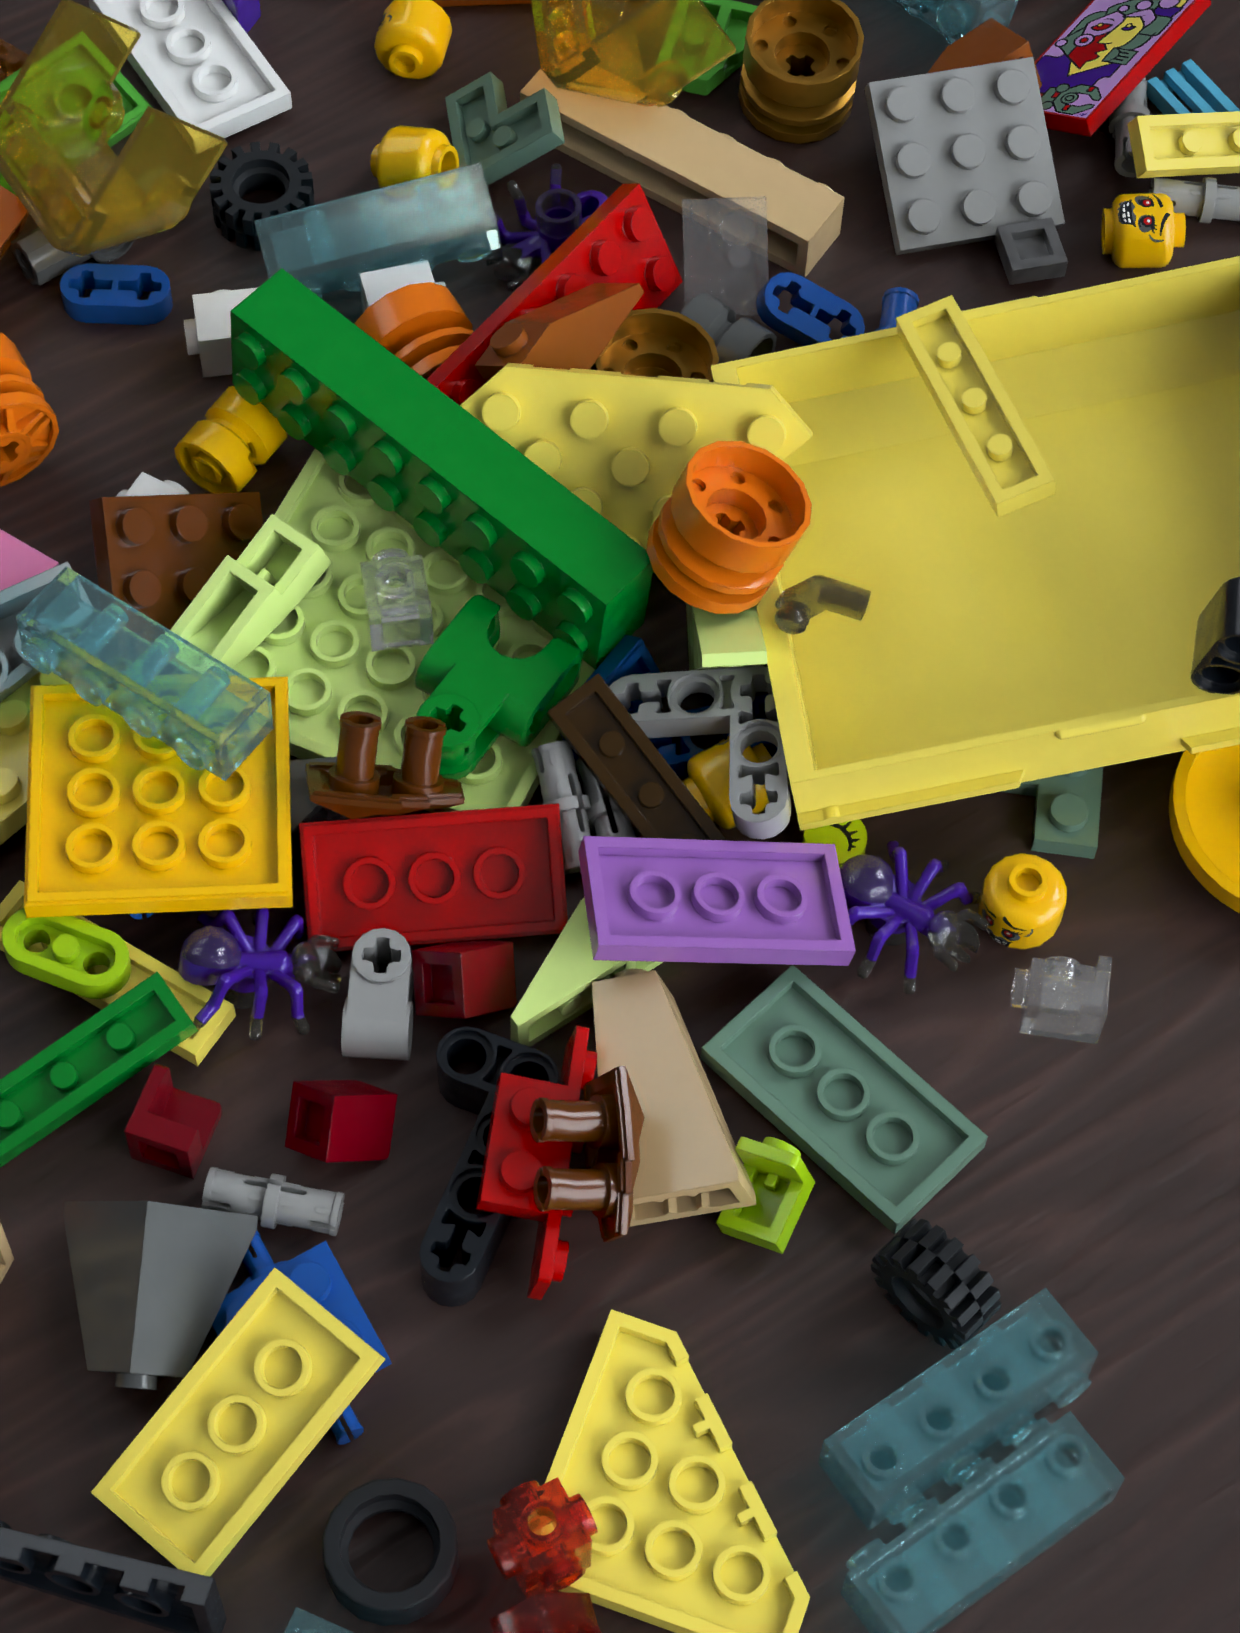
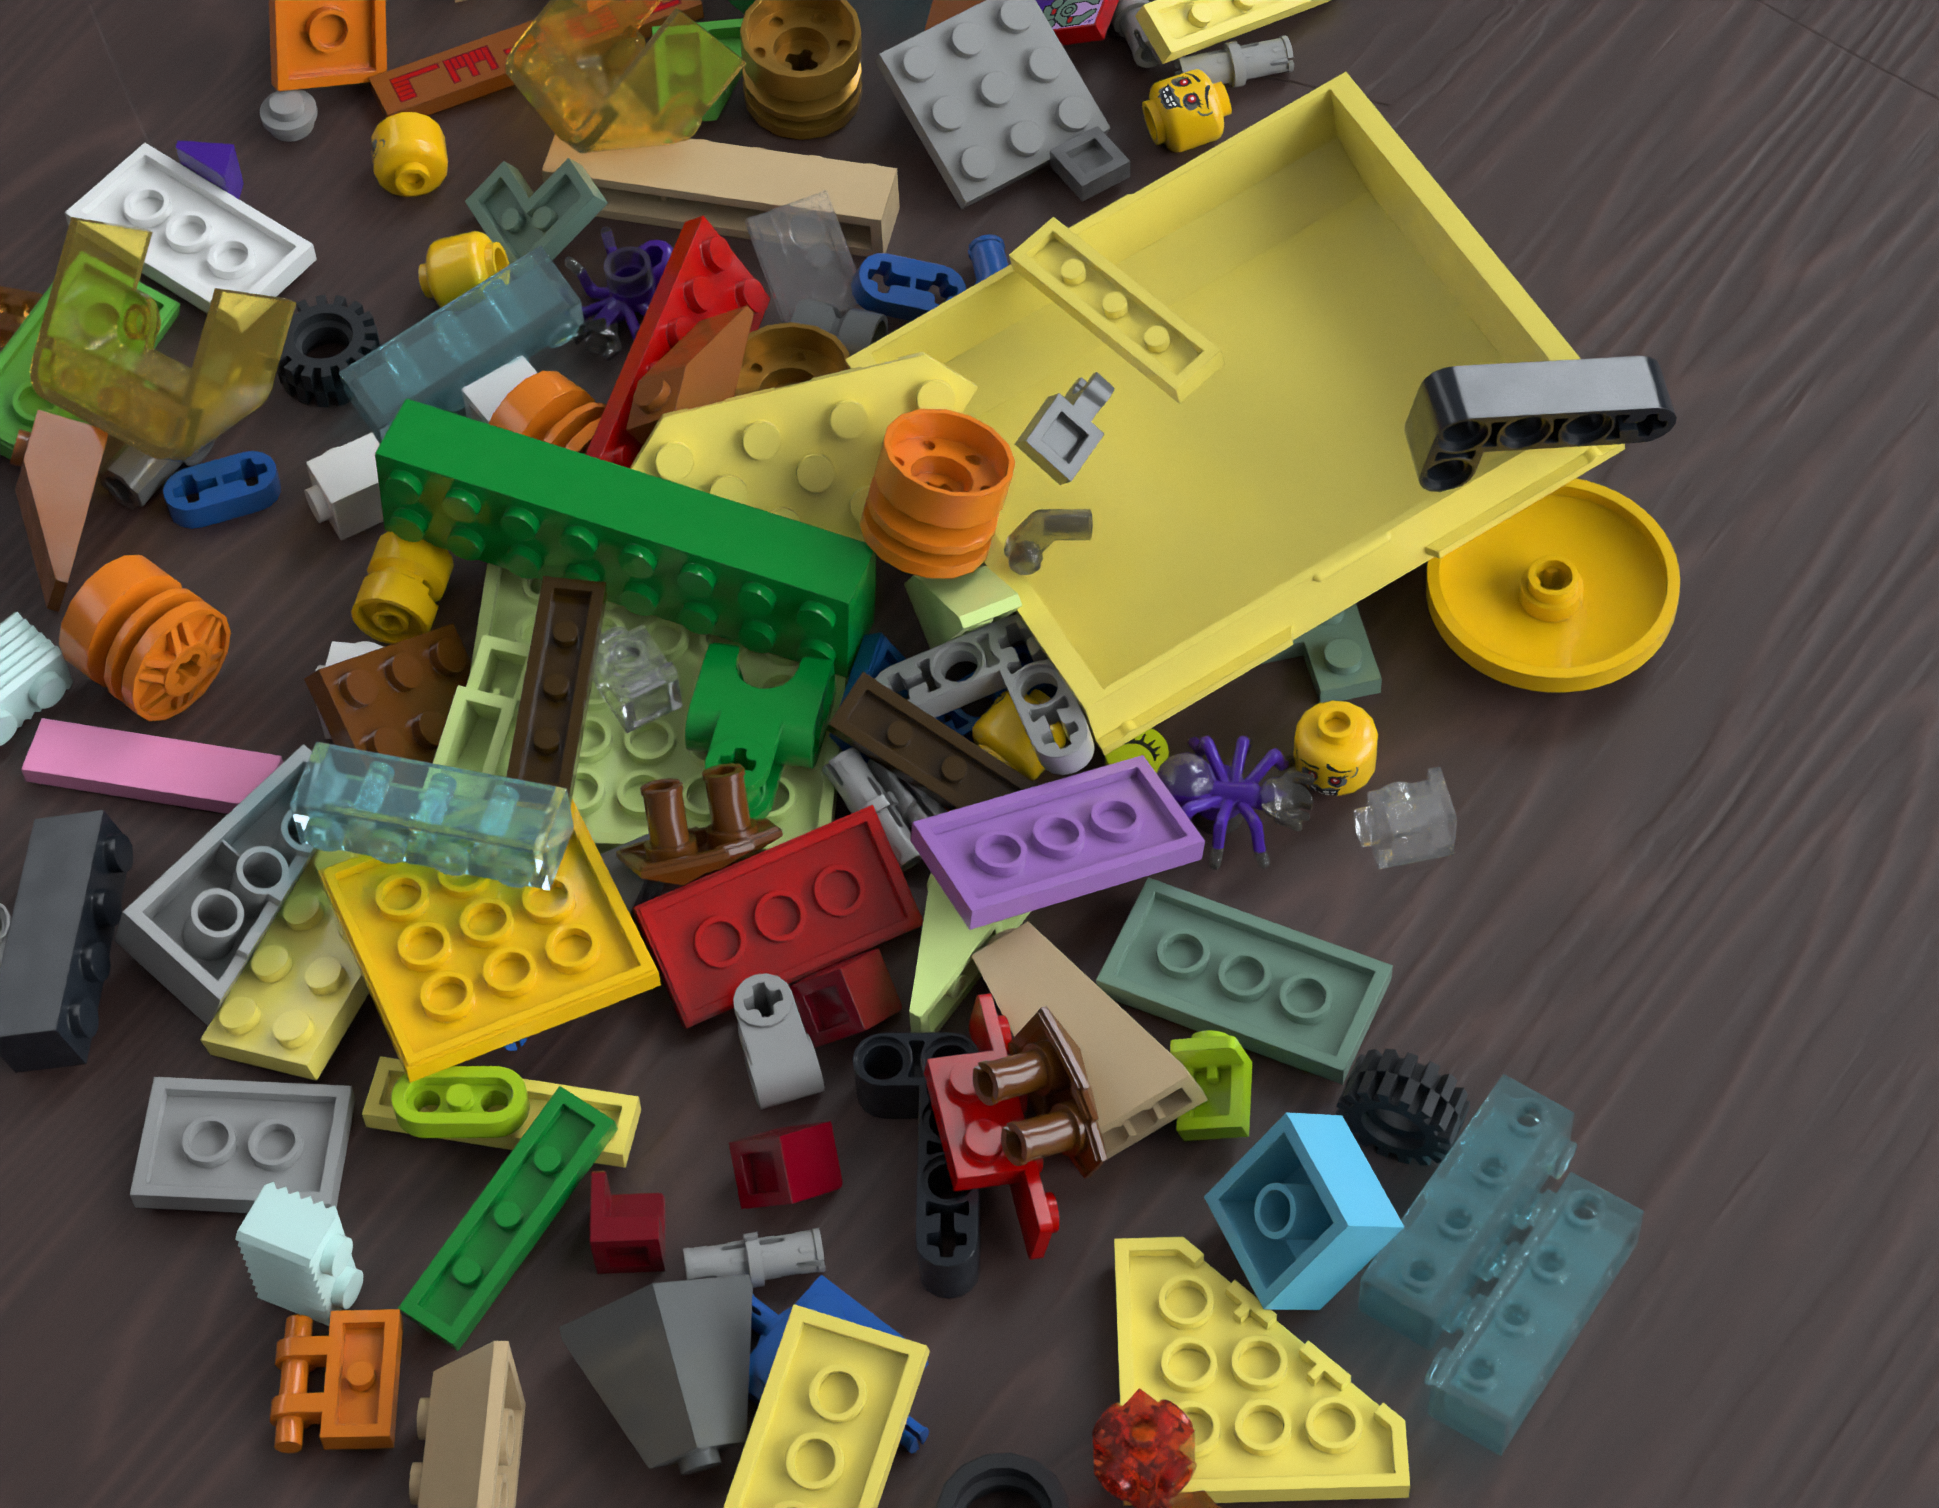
camera: 15 degrees left, 5 degrees down
animal [178,908,342,1041] -> none
none -> dark brown plate [504,576,607,810]
none -> plate [1014,372,1115,485]
none -> medium azure brick [1204,1112,1404,1310]

